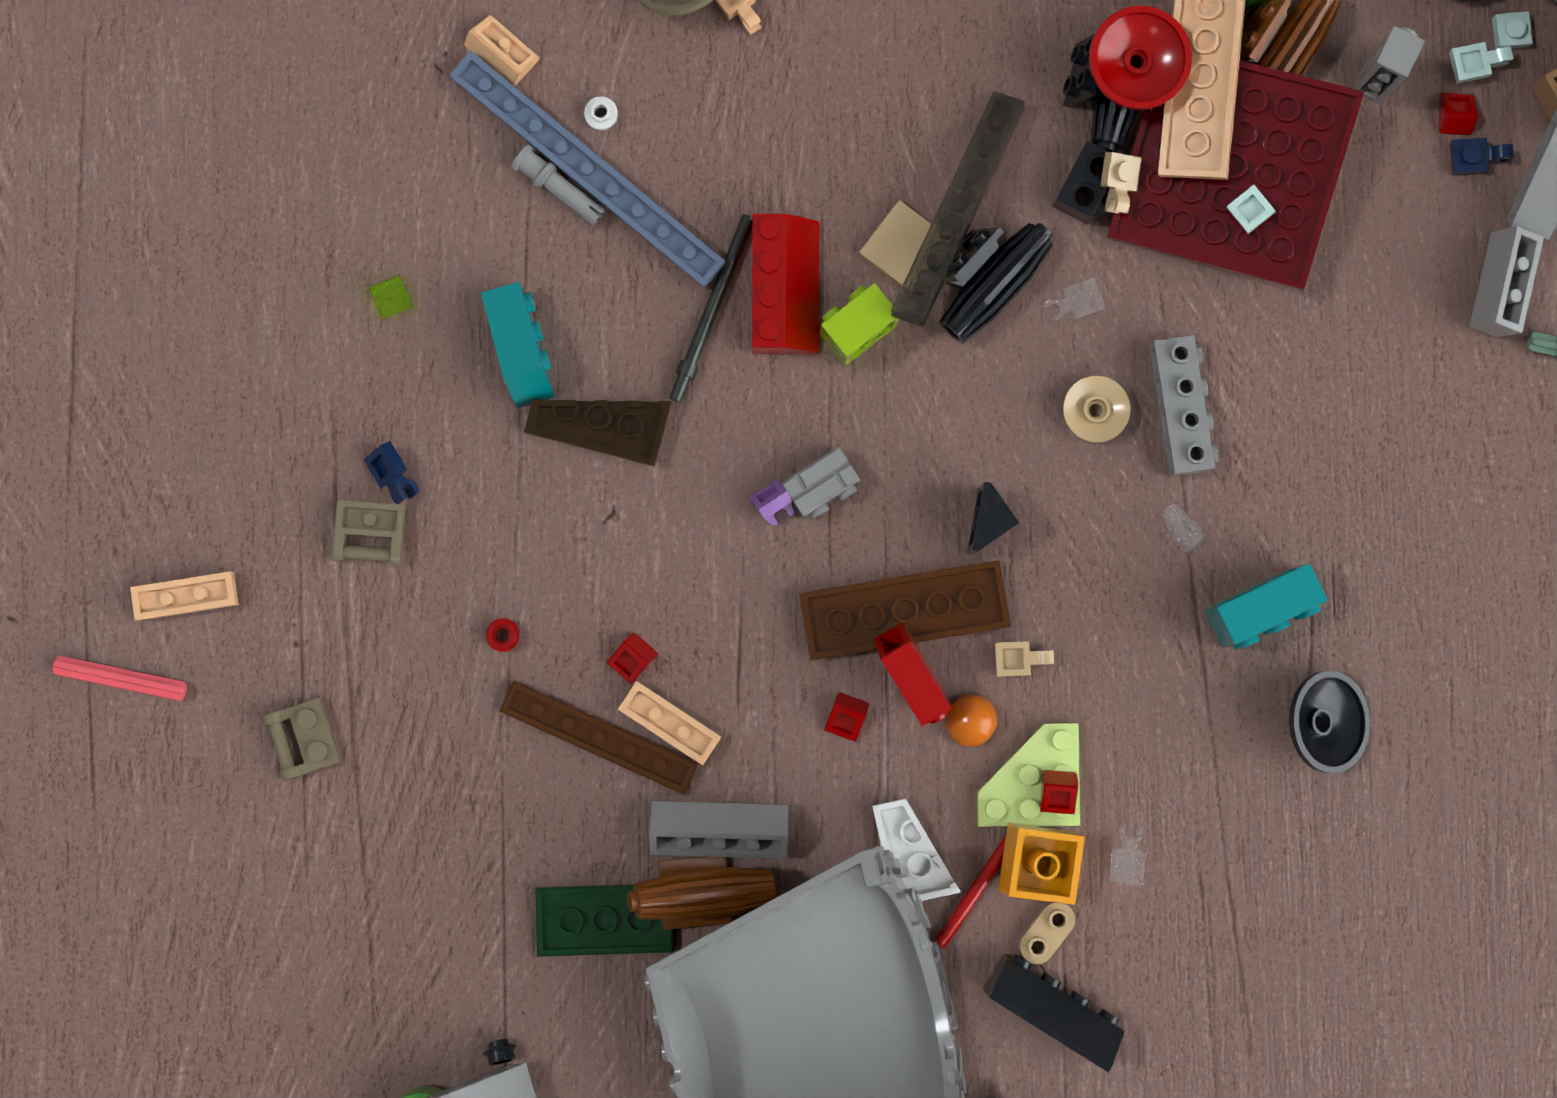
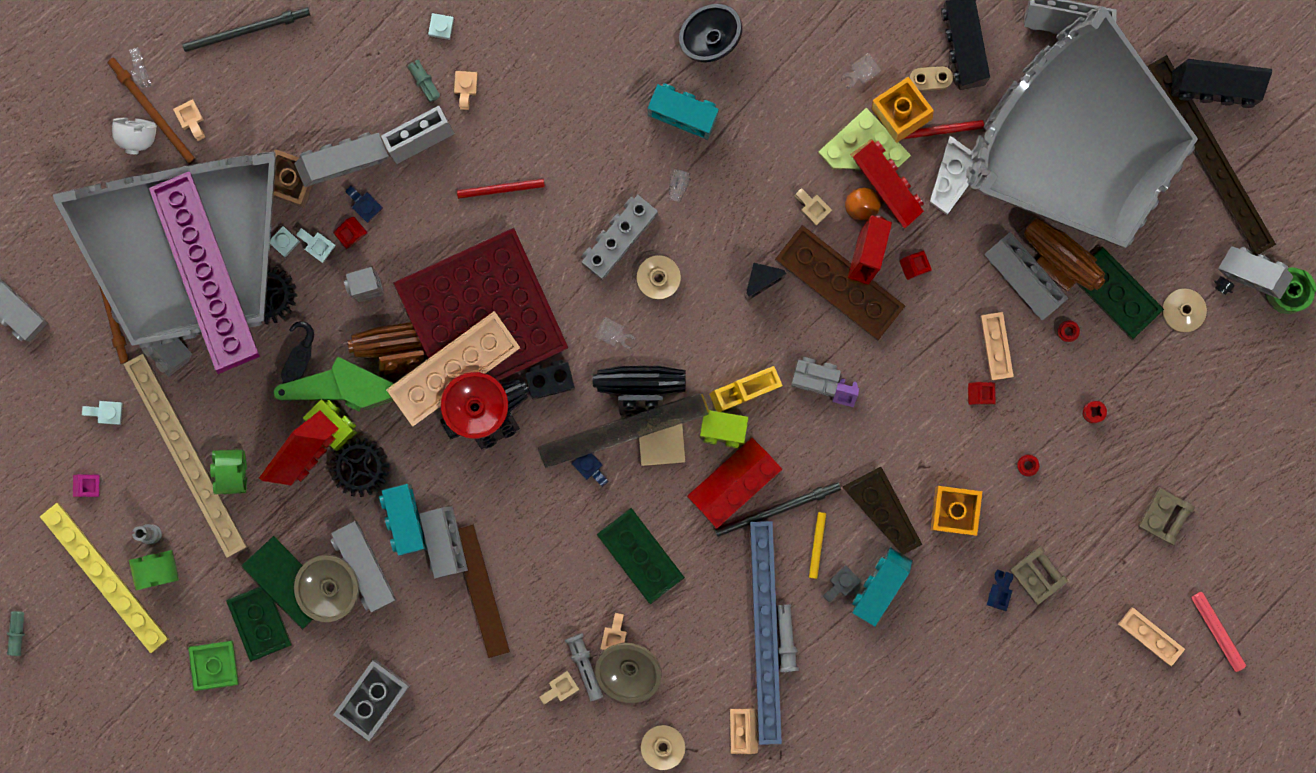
camera: 130 degrees left, 0 degrees up
clear neon green tile [369,275,414,320] -> none
reddish brown tile [500,680,698,795] -> none
white plate [584,97,618,130] -> none
red slope [1040,770,1079,814] -> none
tan plate [1100,152,1141,214] -> none
light aqua plate [1227,185,1276,234] -> none
none -> light nougat plate [454,71,478,110]
none -> red bar [457,179,545,199]
none -> dark blue plate [572,449,609,487]
none -> dark green tile [596,508,685,604]
none -> yellow slope [709,366,783,412]
none -> yellow bar [809,512,826,579]
none -> dark grey plate [823,565,861,602]
none -> red slope [850,139,924,228]
none -> light orange brick [930,486,983,536]
none -> red plate [1058,320,1080,342]
none -> red wheel [1082,401,1107,423]
none -> tan dish [1163,289,1207,332]

